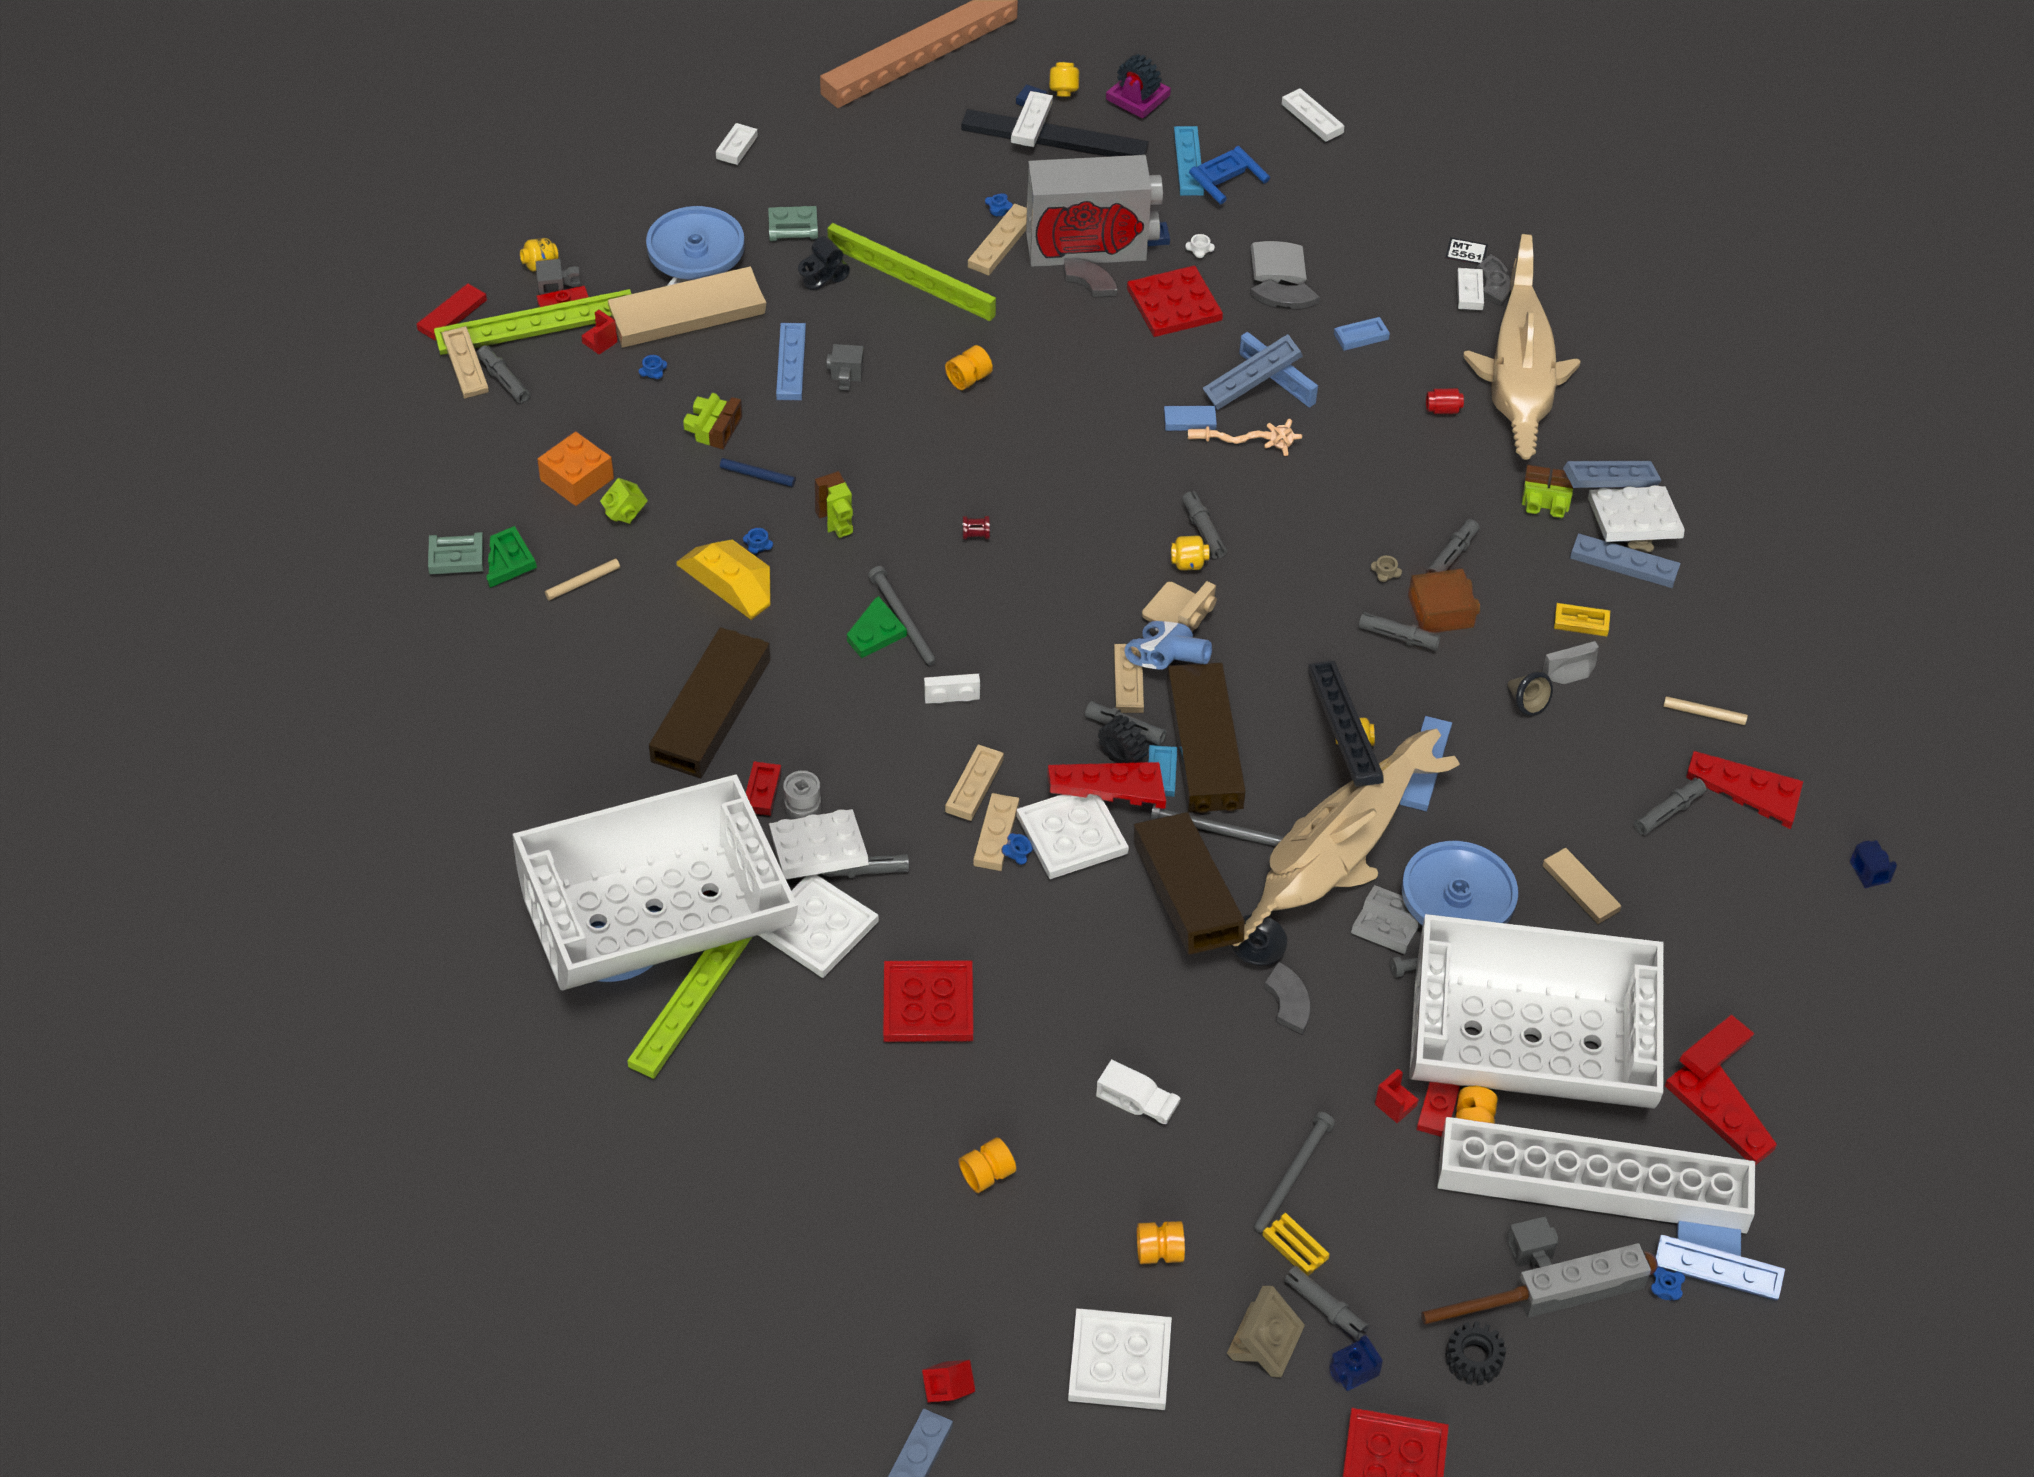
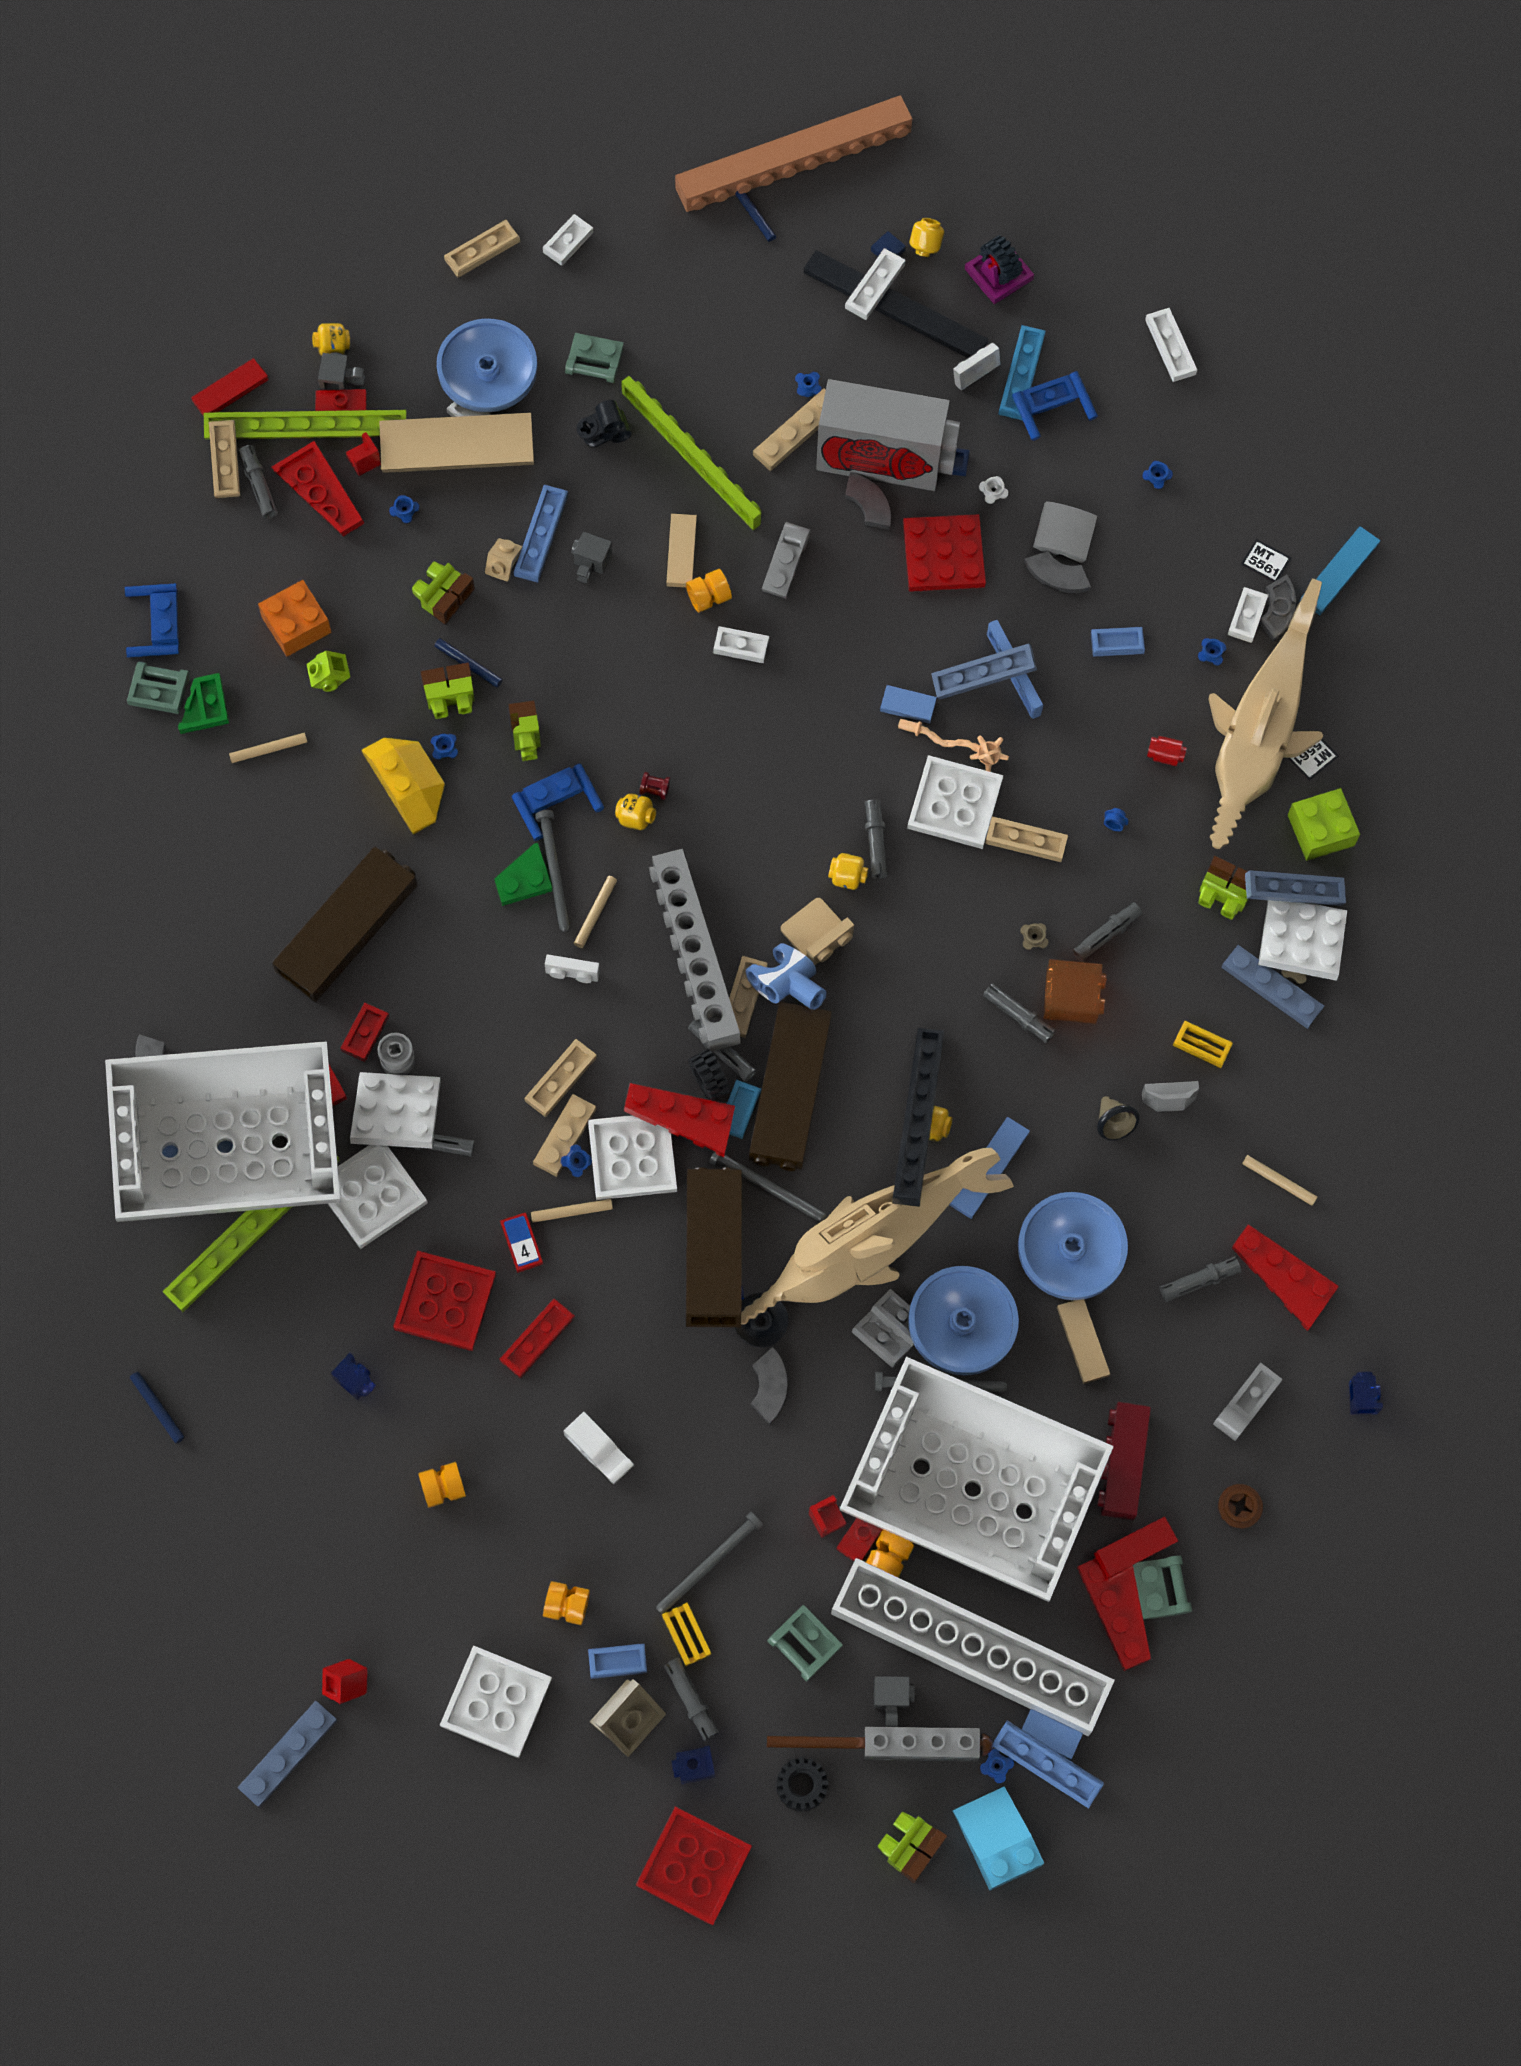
camera: 15 degrees right, 20 degrees up
none -> blue plate [125,583,179,658]
none -> dark blue bar [130,1371,185,1444]
none -> red wing [271,441,365,536]
none -> clear blue brick [331,1353,375,1400]
none -> lime hips [420,662,475,719]
none -> tan tile [444,220,520,278]
none -> tan bracket [485,538,522,581]
none -> red tile [499,1299,575,1379]
none -> tile [500,1212,543,1273]
none -> blue plate [511,764,605,841]
none -> tan bar [531,1199,613,1223]
none -> tan bar [574,876,617,948]
none -> medium blue tile [588,1644,647,1679]
none -> yellow head [615,793,656,830]
none -> light grey brick [649,849,740,1052]
none -> tan tile [667,514,696,587]
none -> white plate [713,626,769,663]
none -> dark blue bar [735,191,776,242]
none -> light grey plate [762,522,811,599]
none -> sand green plate [767,1605,843,1682]
none -> lime hips [877,1812,947,1883]
none -> white plate [907,755,1003,849]
none -> white plate [953,343,1001,390]
none -> medium azure slope [953,1786,1044,1891]
none -> tan plate [985,816,1068,862]
none -> medium blue dish [1018,1192,1128,1300]
none -> dark red brick [1097,1402,1151,1521]
none -> blue plate [1104,808,1129,831]
none -> sand green plate [1133,1556,1192,1620]
none -> blue plate [1142,461,1173,489]
none -> blue plate [1198,638,1226,665]
none -> light grey plate [1213,1362,1283,1441]
none -> reddish brown gear [1218,1484,1263,1529]
none -> sticker [1288,739,1339,781]
none -> lime brick [1288,788,1360,861]
none -> dark azure tile [1300,526,1381,615]

